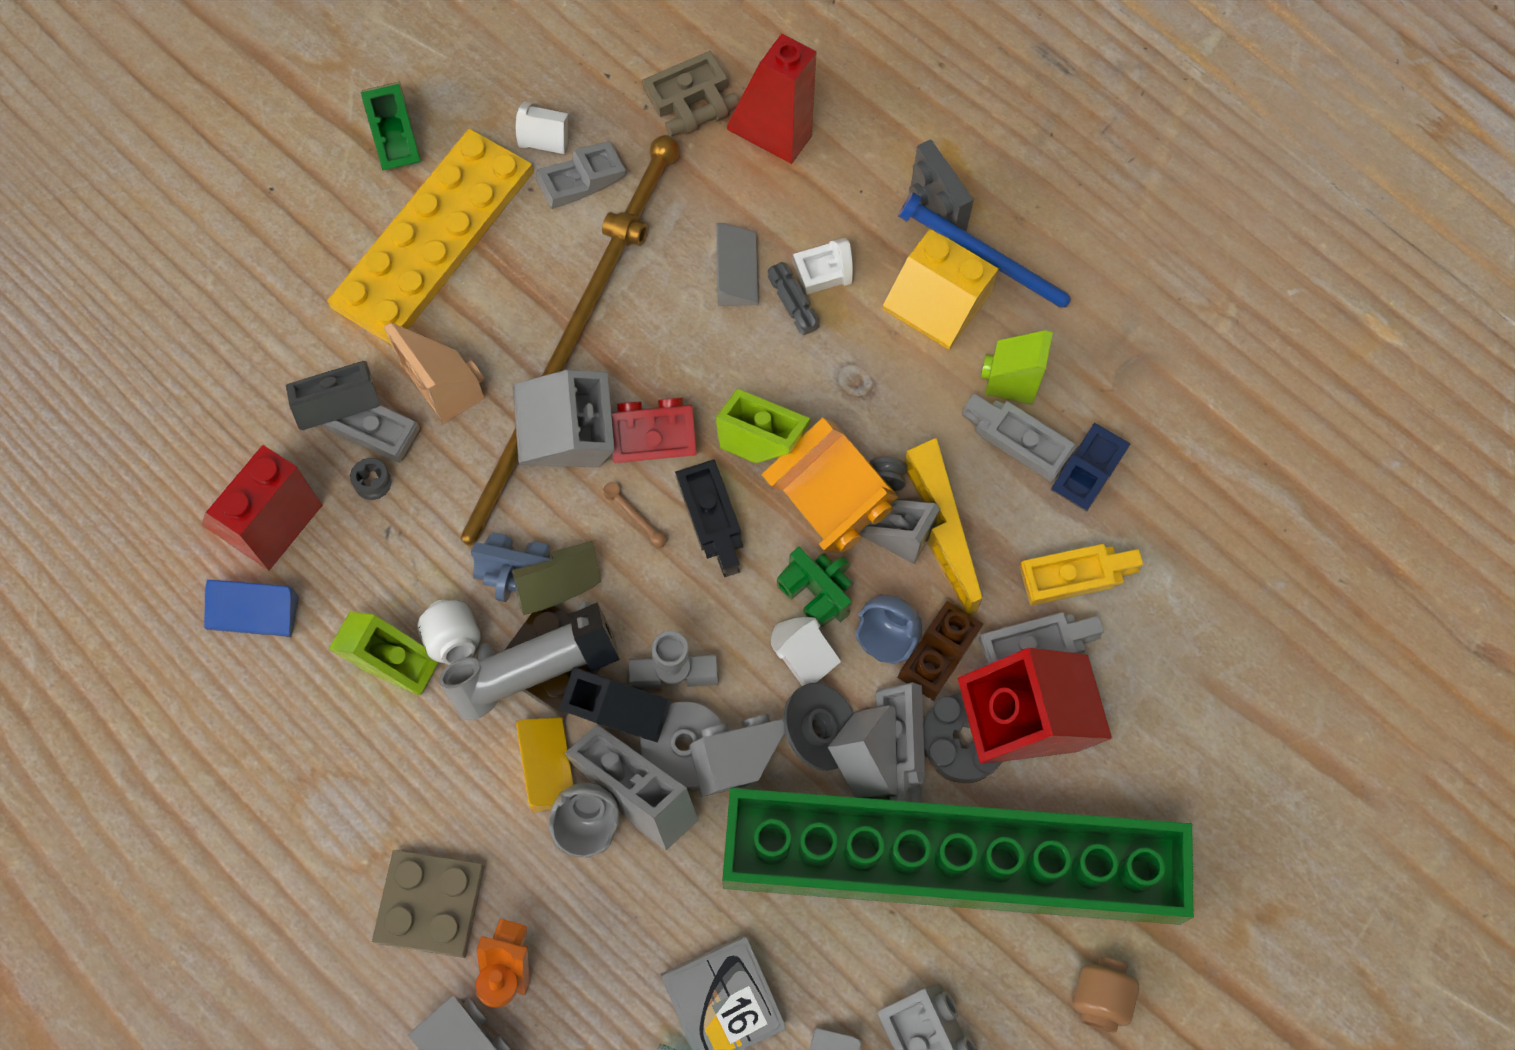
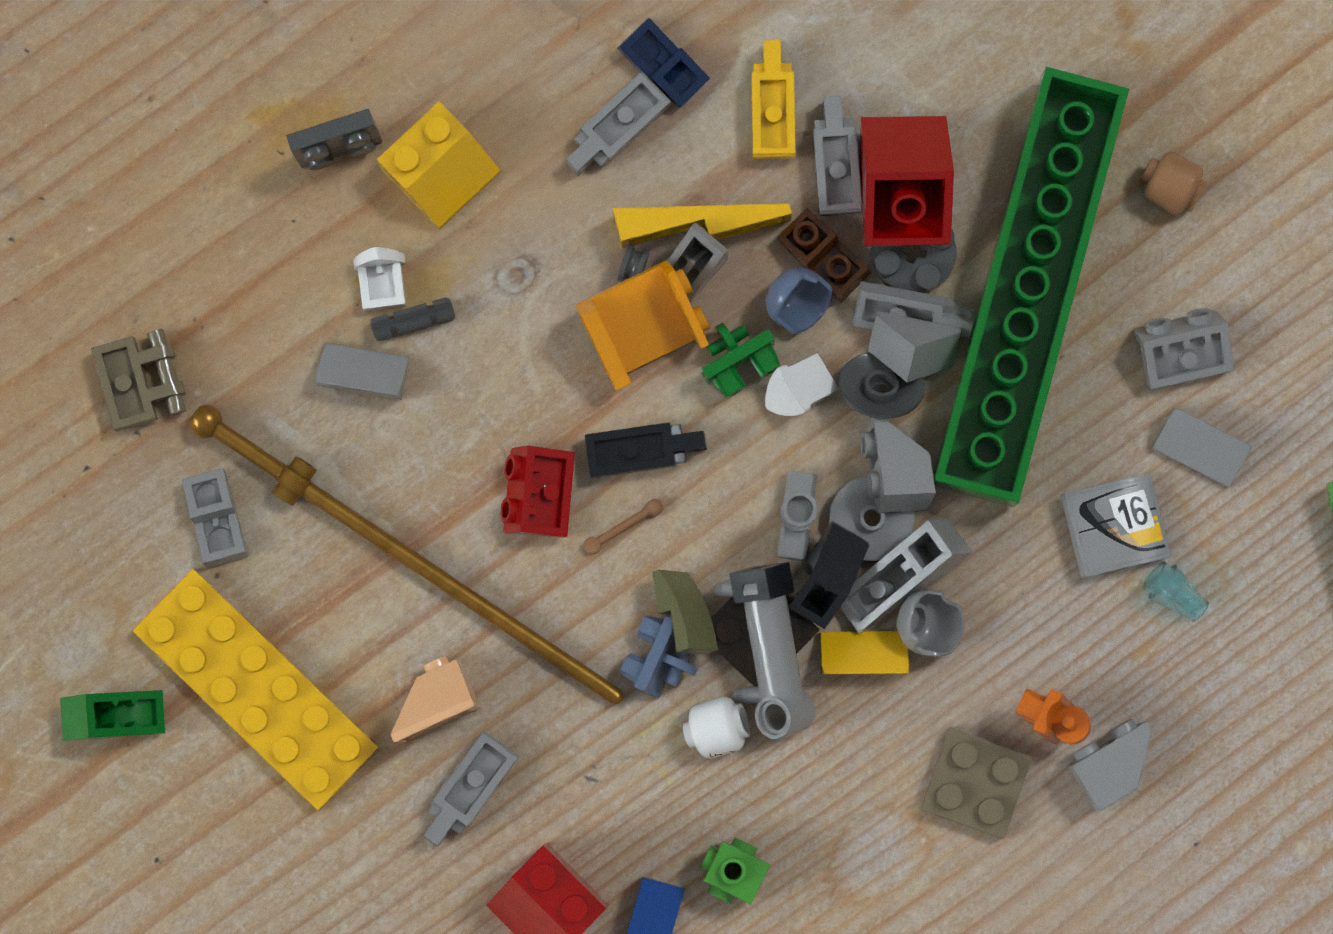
camera: 75 degrees left, 15 degrees up
dark grey slope [286,361,380,430] -> none
lime slope [329,611,438,695] -> none
dark grey bush [350,458,392,500] -> none
light grey slope [513,370,615,467] -> none
white tile [516,101,568,154] -> none
lime slope [716,388,811,463] -> none
red slope [727,33,817,164] -> none
blue bar [898,192,1071,308] -> none
lime slope [980,330,1053,405] -> none
none -> bright green brick [699,837,770,905]

